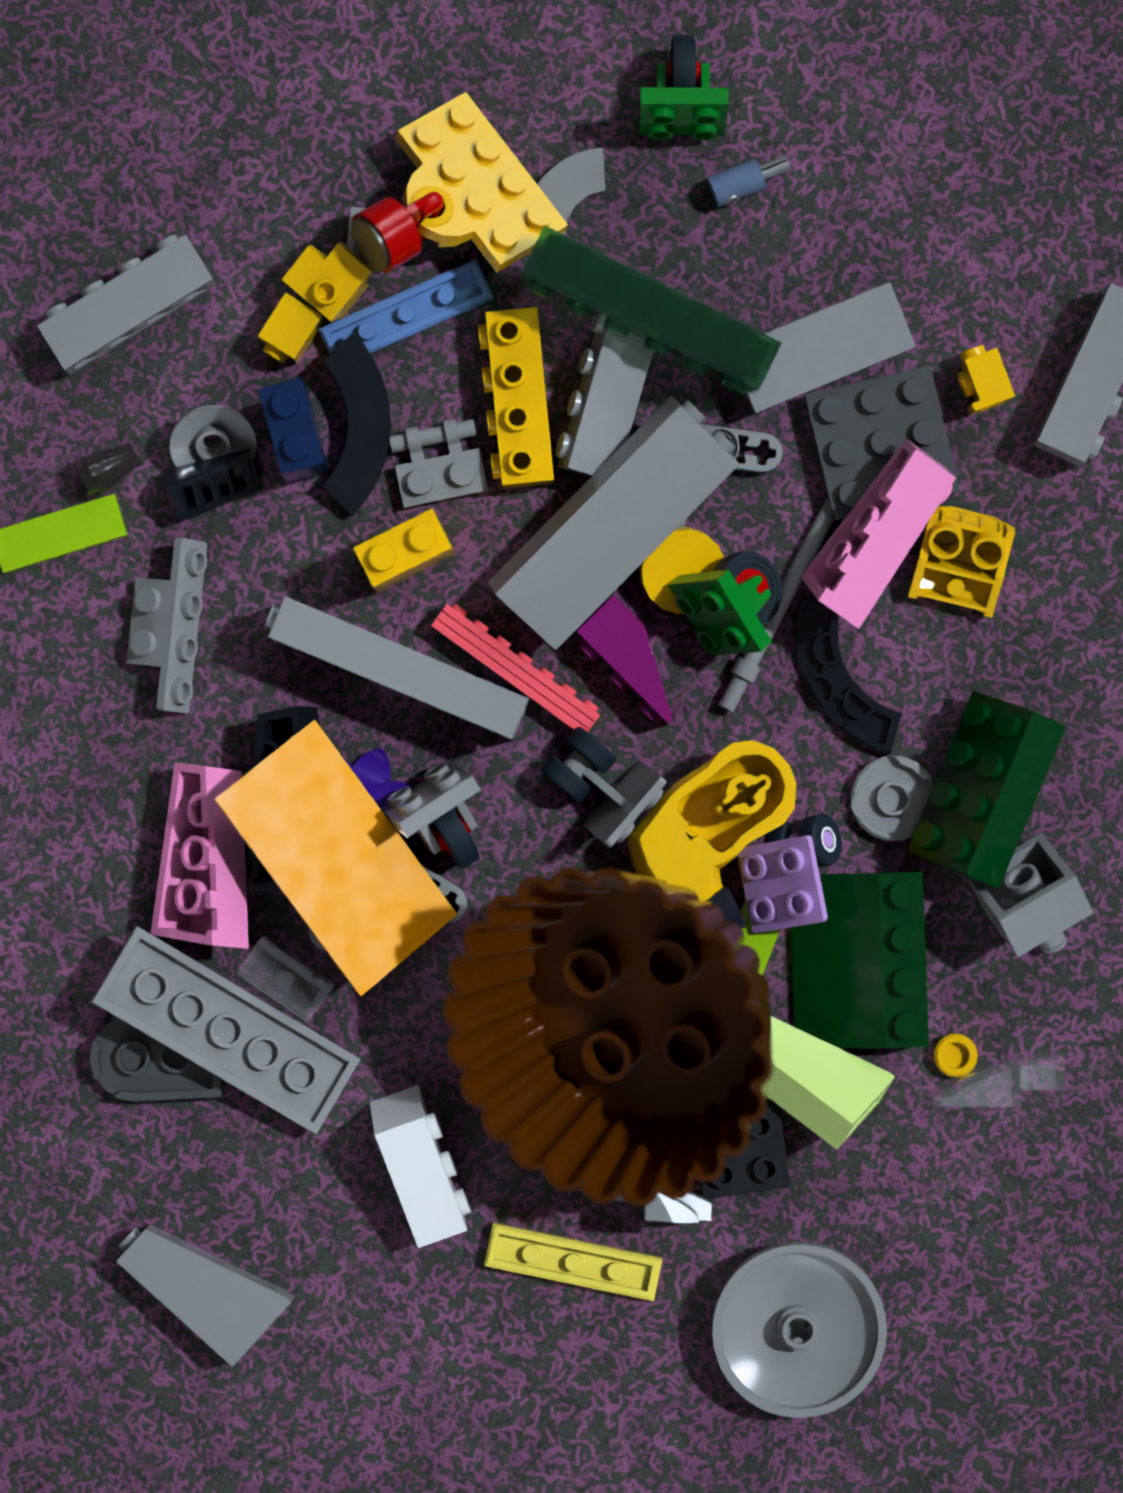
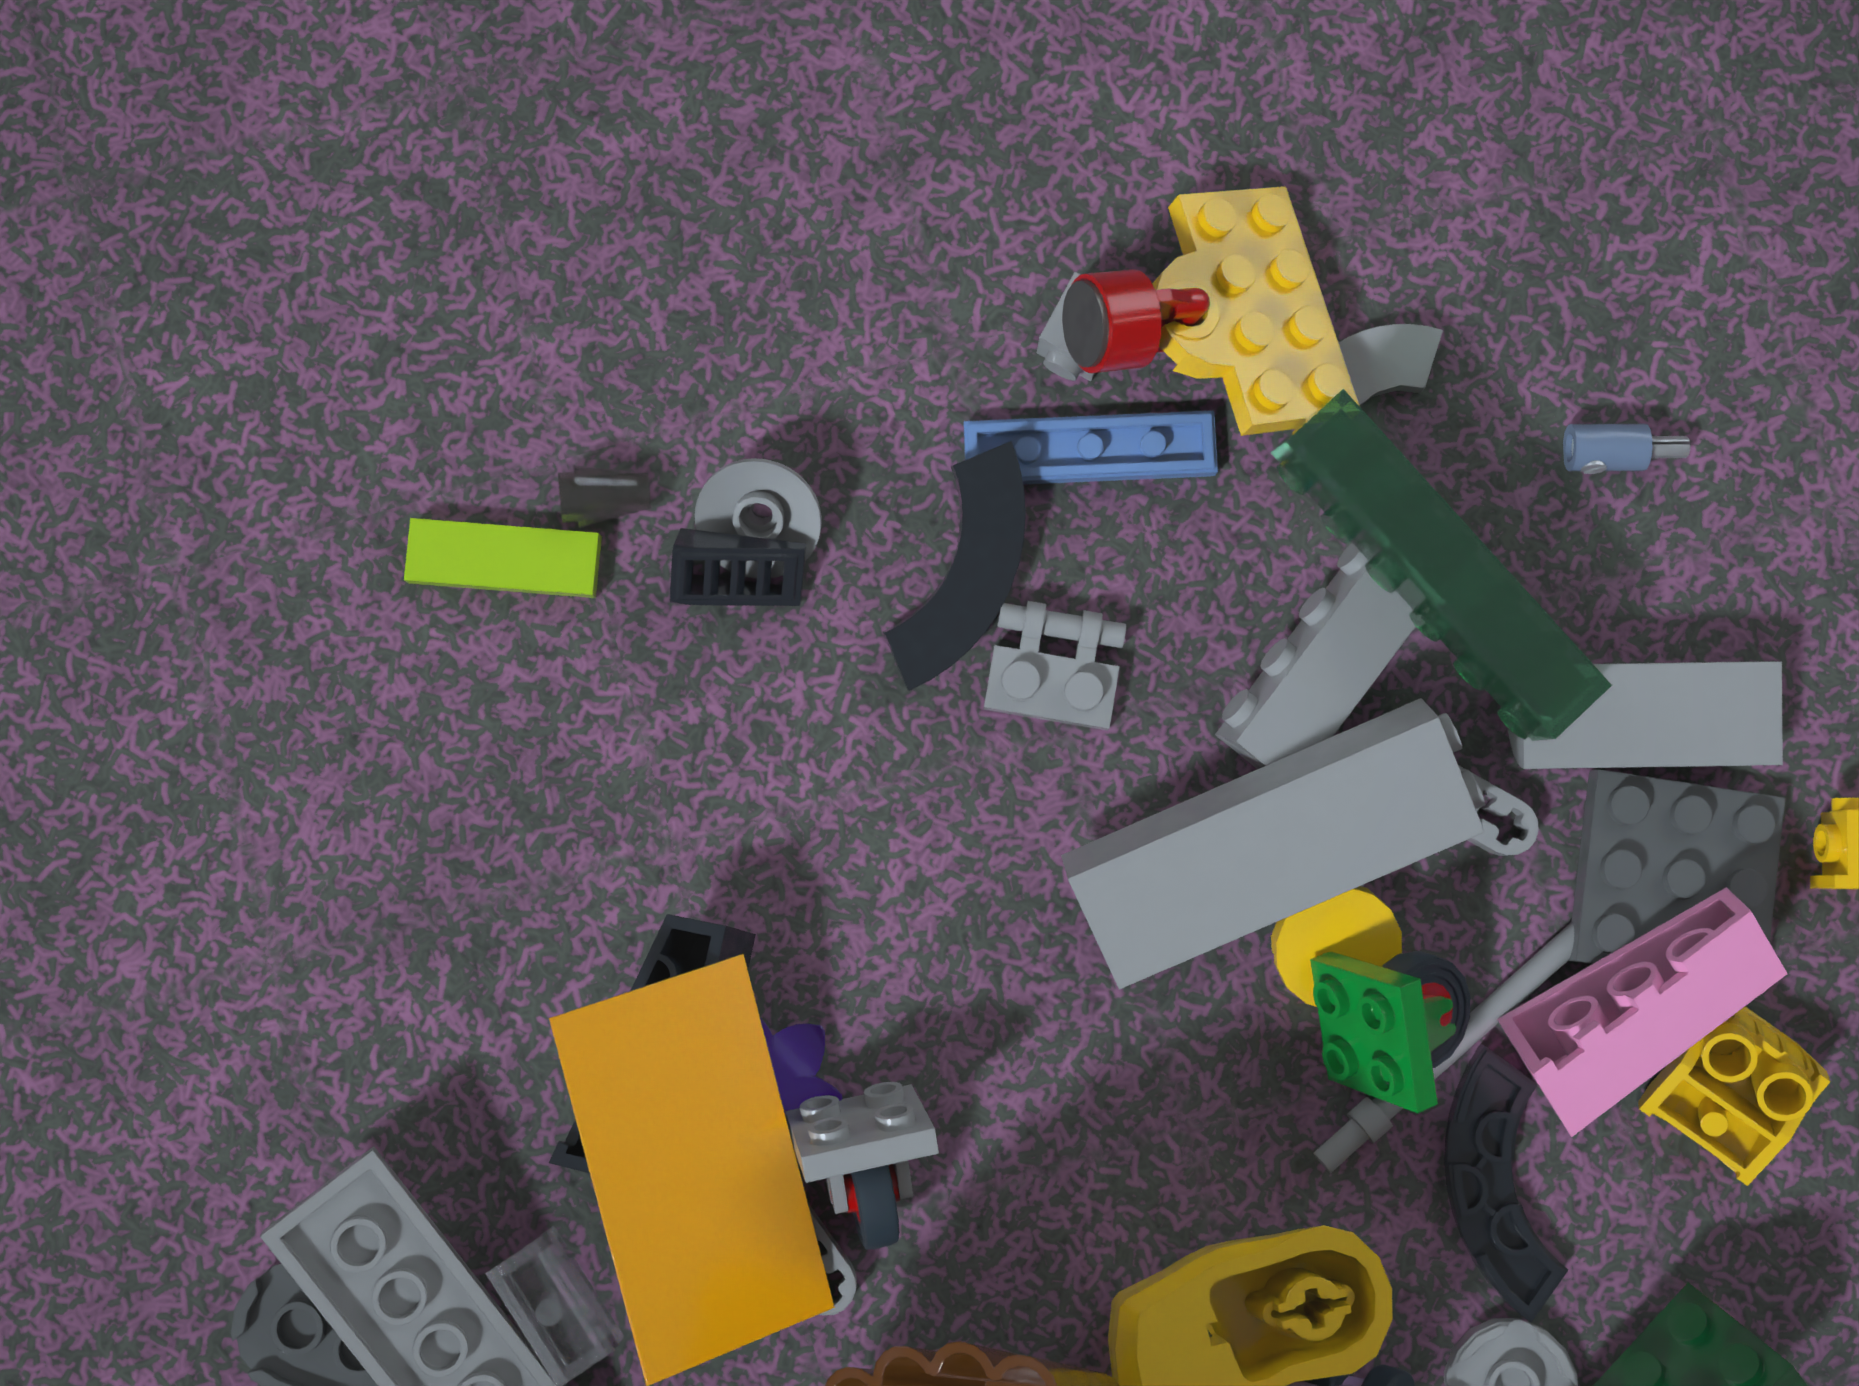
camera: 20 degrees right, 5 degrees down
light grey brick [37,234,217,375] -> none
light grey bracket [126,538,207,714] -> none
bright pink wedge [151,762,249,949] -> none
yellow brick [258,292,325,365] -> none
dark blue brick [258,378,331,483] -> none
light grey brick [265,596,530,740] -> none
yellow brick [281,242,375,322] -> none
yellow brick [354,508,455,593] -> none
coral piece [431,603,600,732] -> none
yellow brick [478,307,554,489] -> none
light grey plate [541,727,667,848] -> none
magenta slope [576,595,673,725] -> none
green plate [639,35,729,140] -> none

